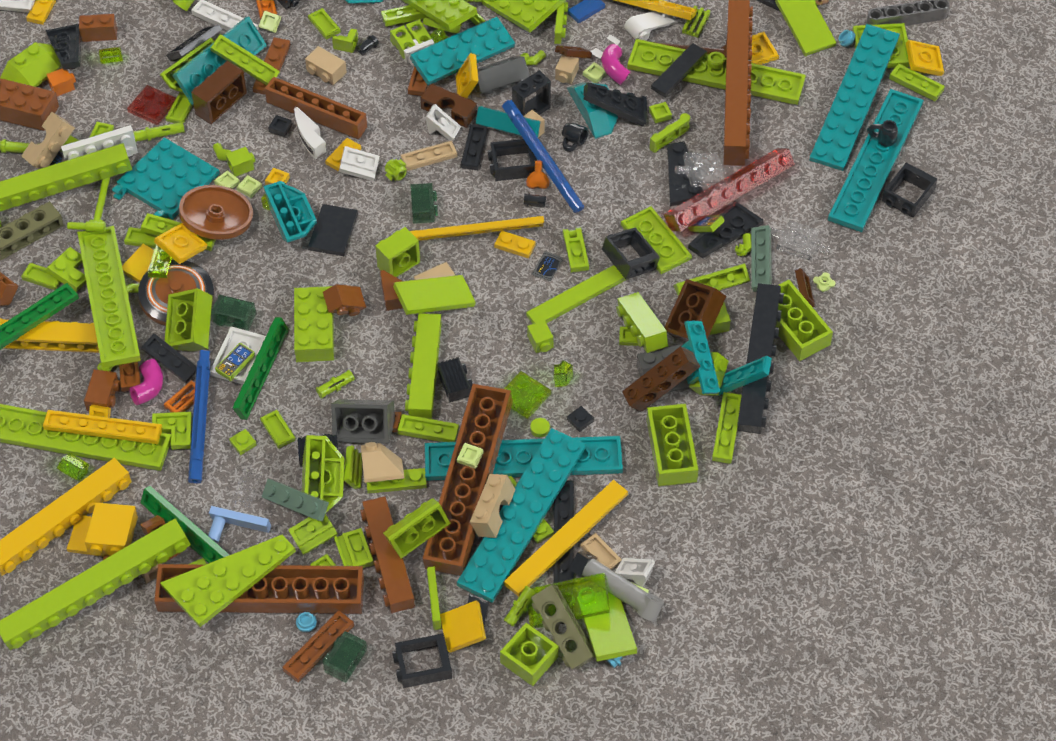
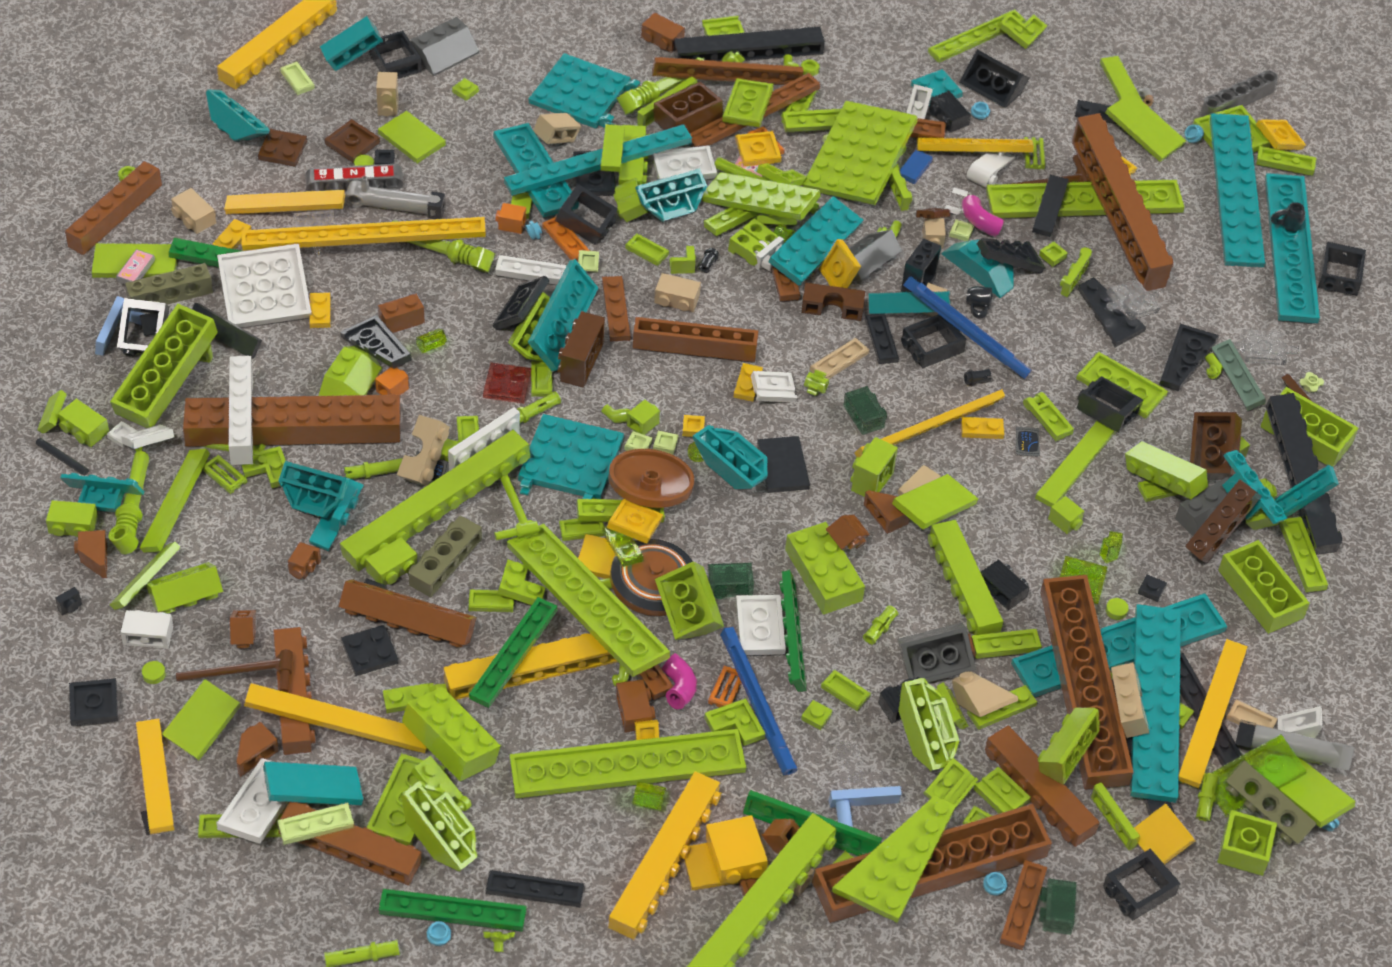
camera: 25 degrees left, 5 degrees down
yellow tile [43,410,163,444] -> none
black plate [141,333,197,383] -> none
lime plate [210,34,280,85] -> none
tile [215,343,255,381] -> none
sand green plate [262,479,329,521] -> none
black plate [268,115,293,137] -> none
white slope [294,107,326,159] -> none
white slope [425,104,461,141] -> none
yellowish green tile [457,443,483,469] -> none
orange rock [526,160,550,189] -> none
clear red brick [663,148,795,232] -> none
lime slope [673,263,750,296] -> none
tile [687,216,725,232] -> none
lime tile [707,52,725,69] -> none

